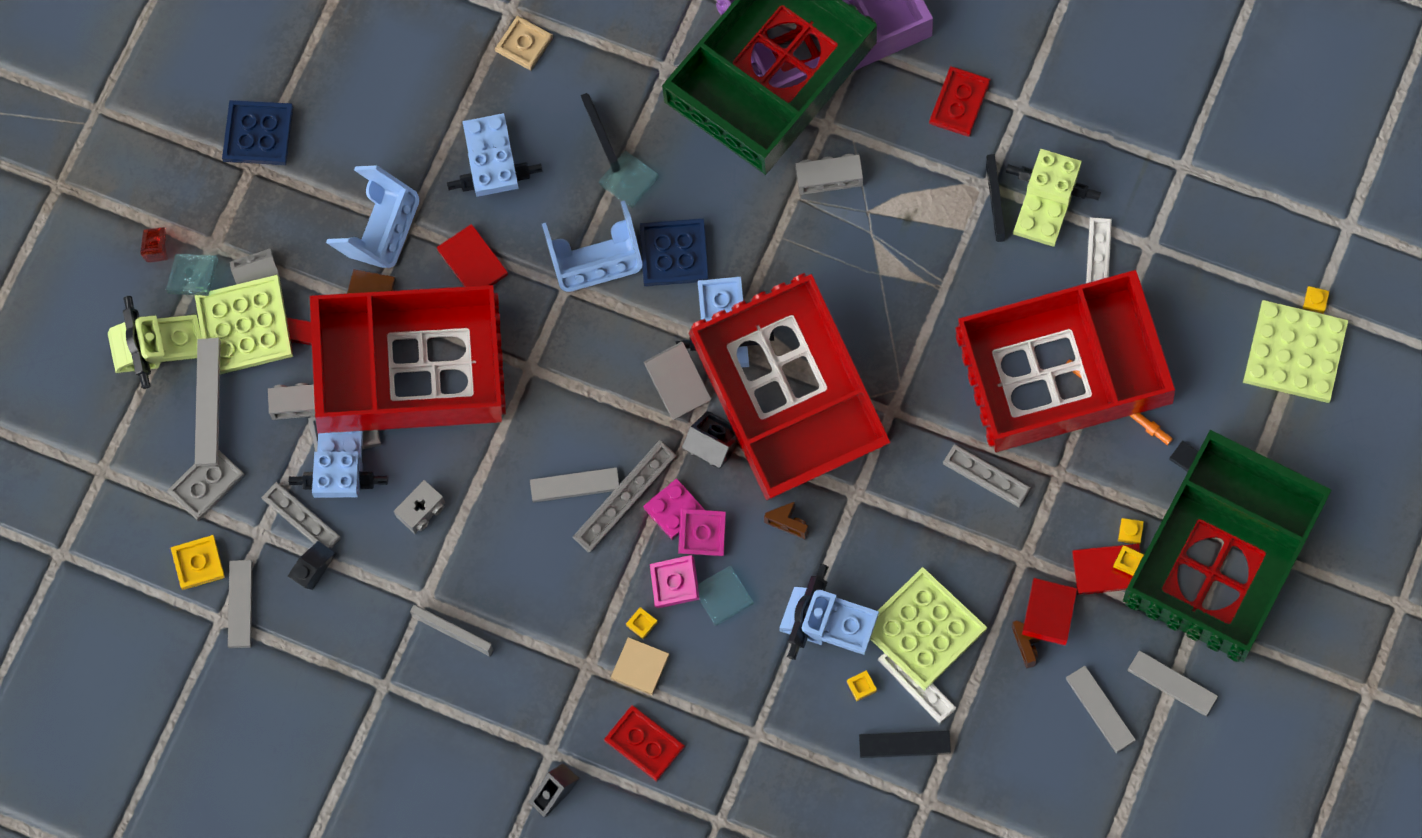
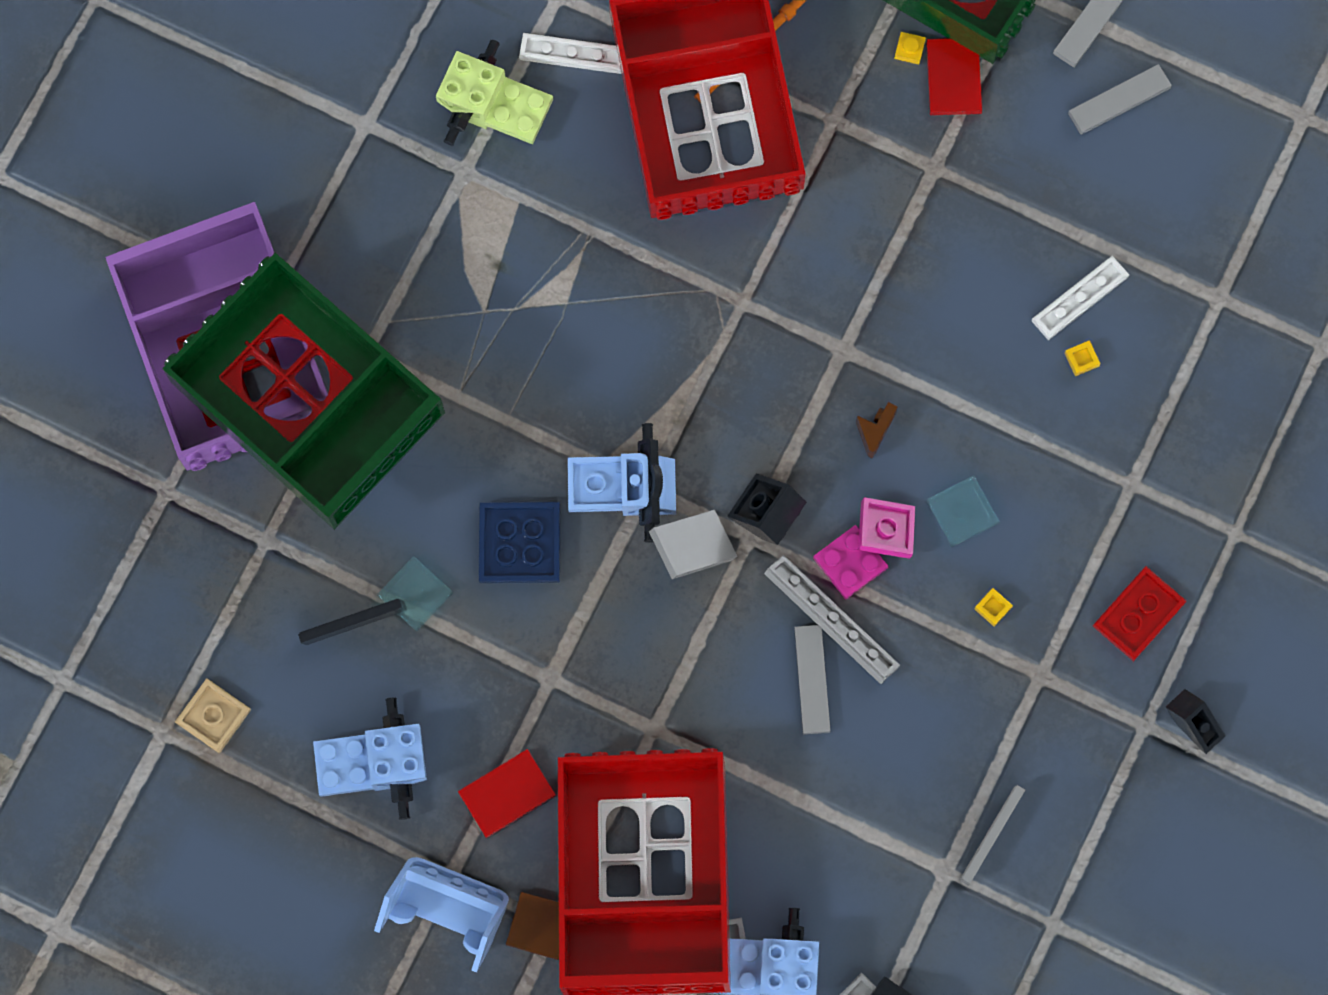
camera: 90 degrees left, 5 degrees up
light grey brick [394,480,445,534] -> none
light blue windscreen [542,200,642,292] -> none
tan tile [611,637,670,696] -> none
plate [650,555,700,608] -> none
red panel [688,273,890,501] -> none
light blue piece [780,564,879,660] -> none
light grey brick [796,154,863,195] -> none
black tile [859,730,951,758] -> none
yellowish green plate [870,567,987,691] -> none
red tile [929,66,990,137] -> none
light grey tile [943,444,1031,507] -> none
black tile [986,154,1005,242] -> none
reddish brown slope [1012,620,1042,669] -> none
red tile [1022,578,1077,646] -> none
yellow plate [1113,545,1144,576] -> none

